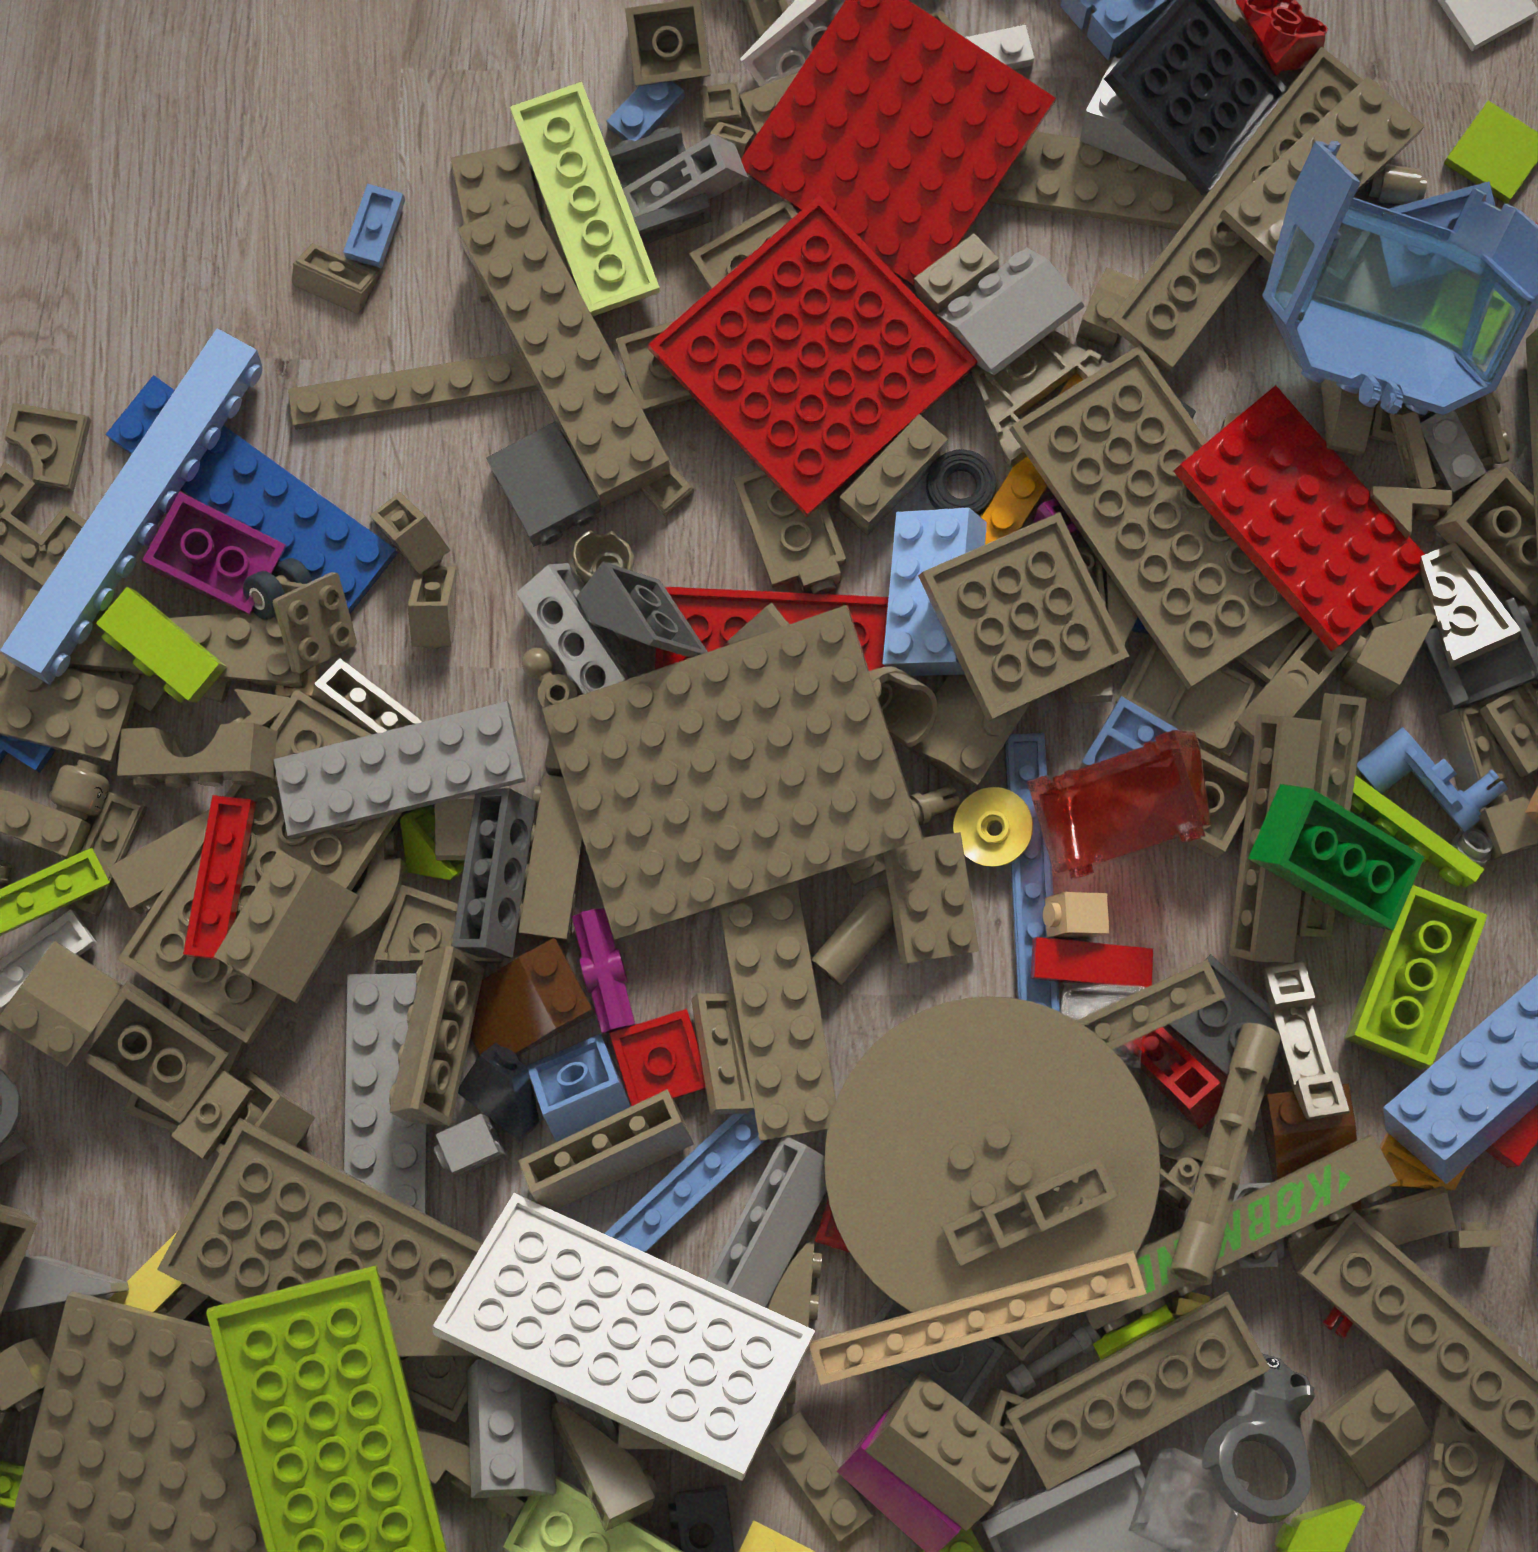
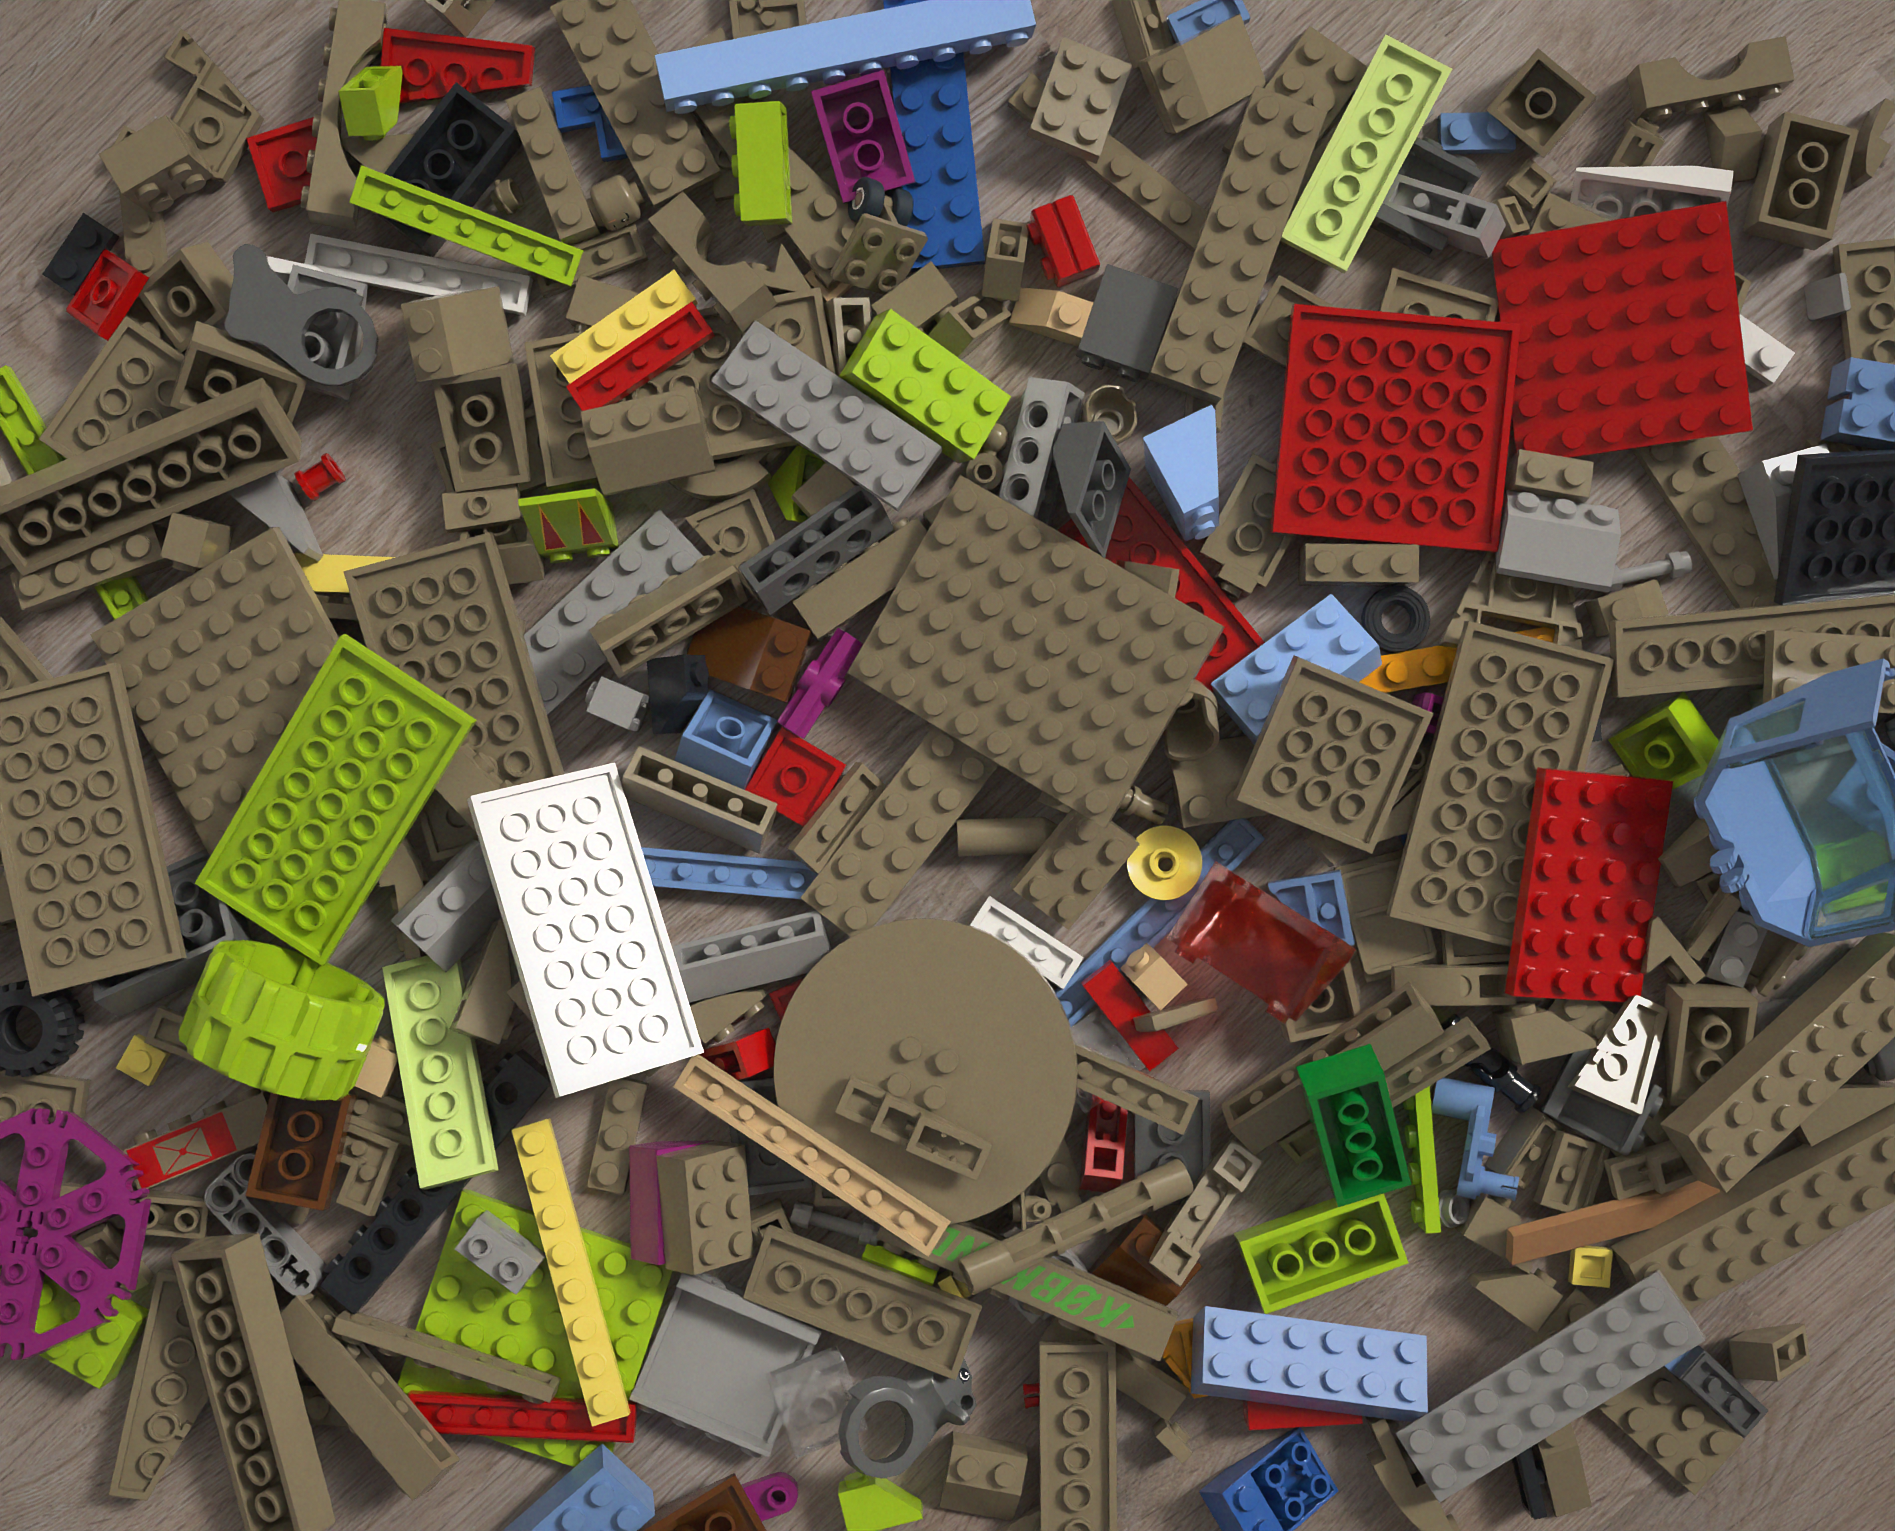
camera: 45 degrees right, 10 degrees up
none -> red bush [294,453,346,501]
none -> lime slope [518,488,619,563]
none -> light yellow plate [550,270,698,384]
none -> red slope [699,1027,776,1080]
none -> lime brick [839,309,1011,463]
none -> dark tan brick [871,261,958,334]
none -> white plate [970,896,1084,990]
none -> tan slope [1009,288,1094,347]
none -> red brick [1026,195,1100,288]
none -> dark tan plate [1027,37,1132,164]
none -> dark tan tile [1133,997,1218,1032]
none -> dark tan slope [1137,14,1267,133]
none -> light blue slope [1143,405,1219,542]
none -> black piece [1441,1014,1542,1113]
none -> light grey bar [1601,551,1692,593]
none -> lime slope [1608,691,1719,790]

